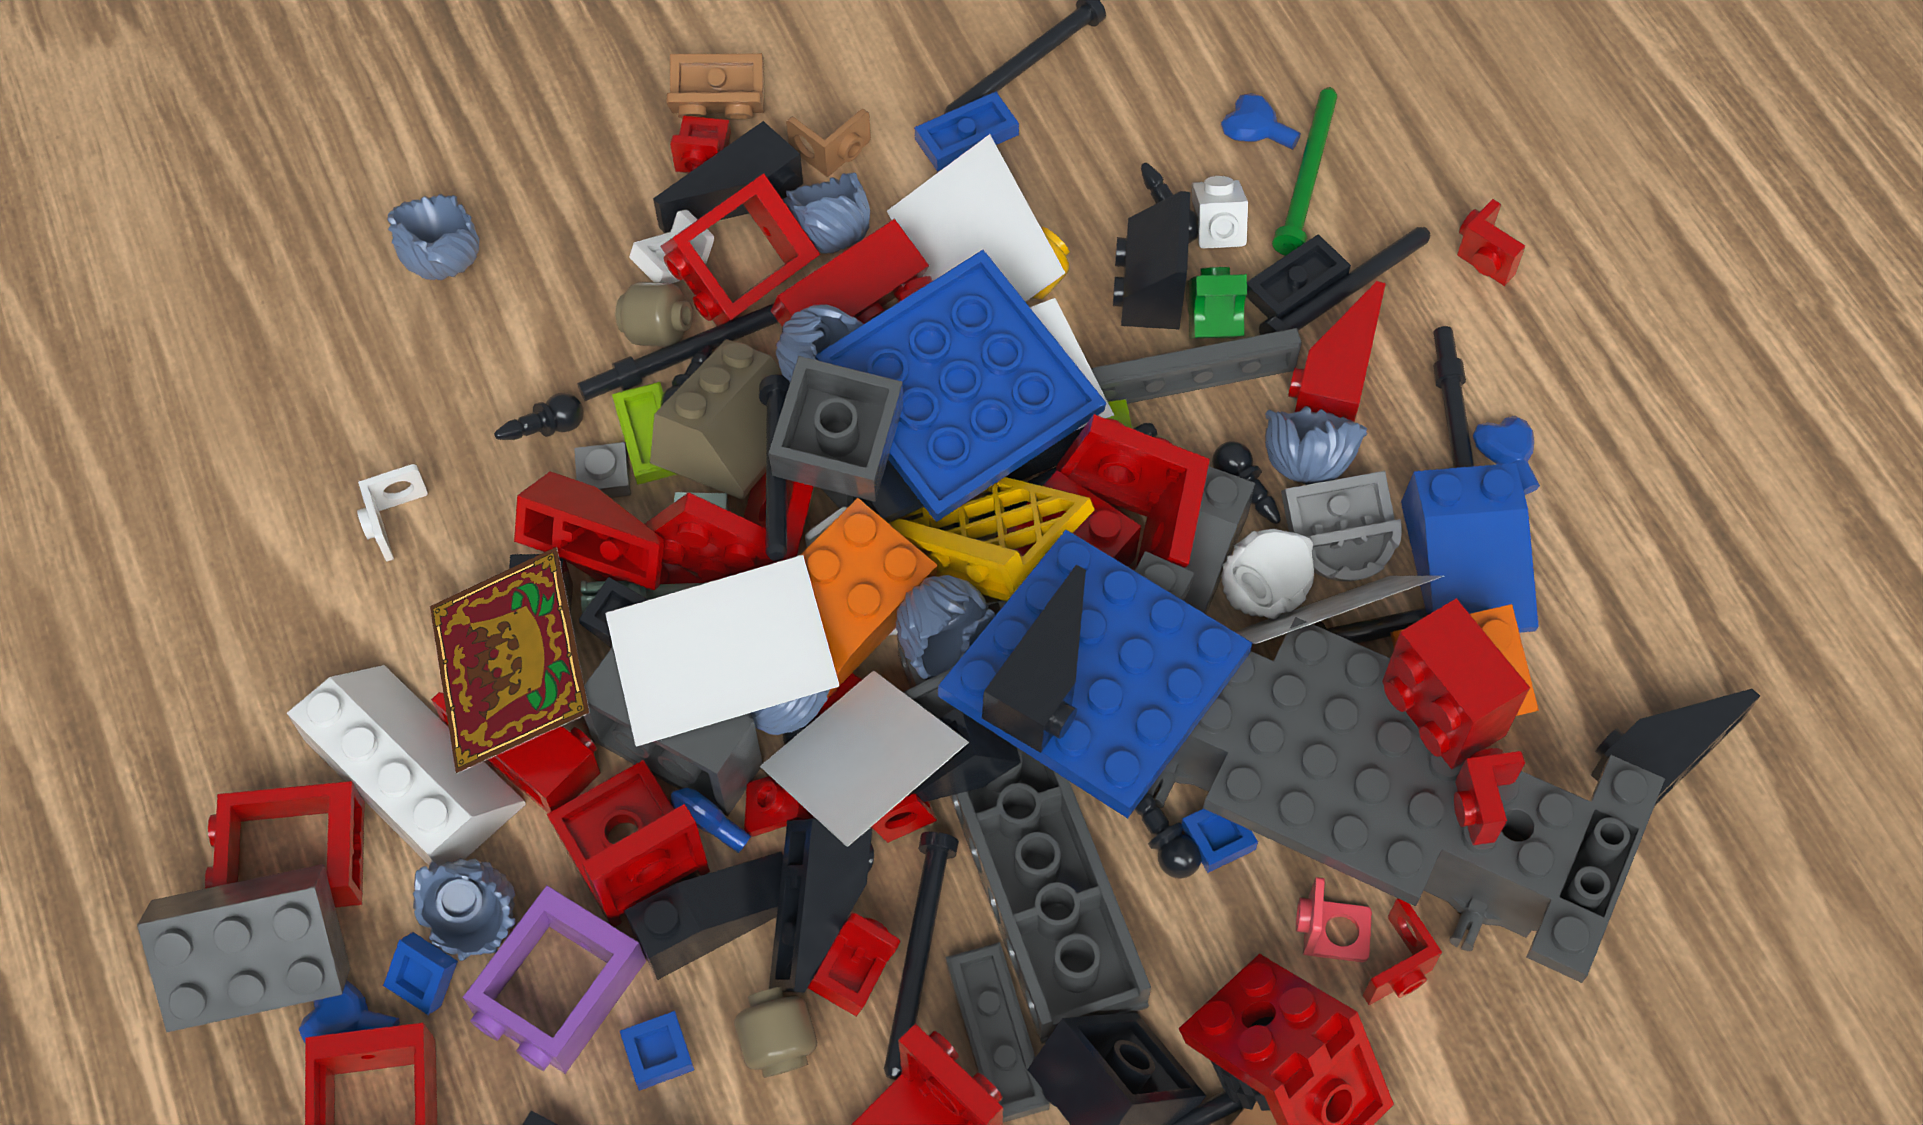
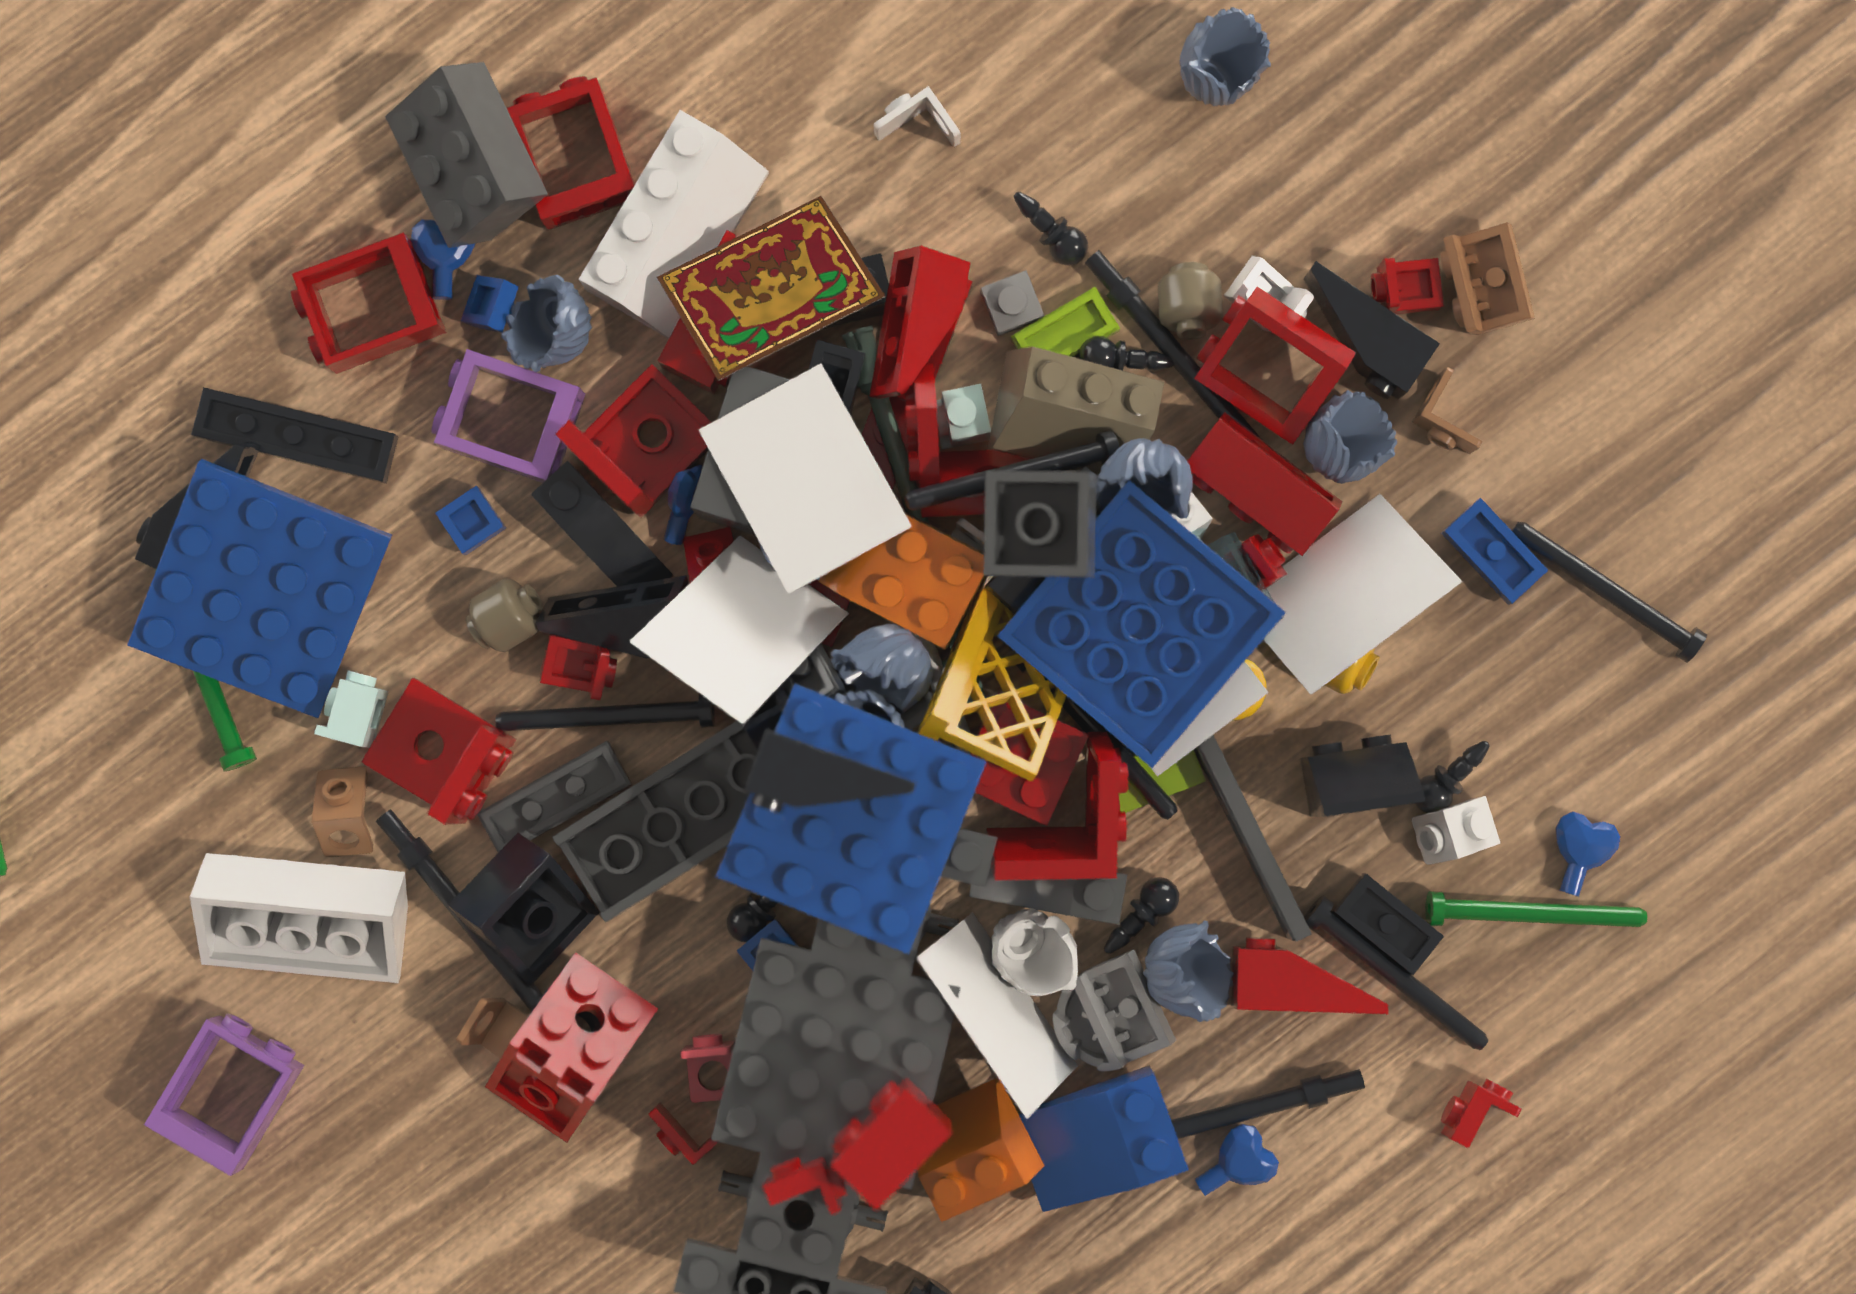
camera: 75 degrees right, 25 degrees up
green brick [1186,267,1247,339] -> none

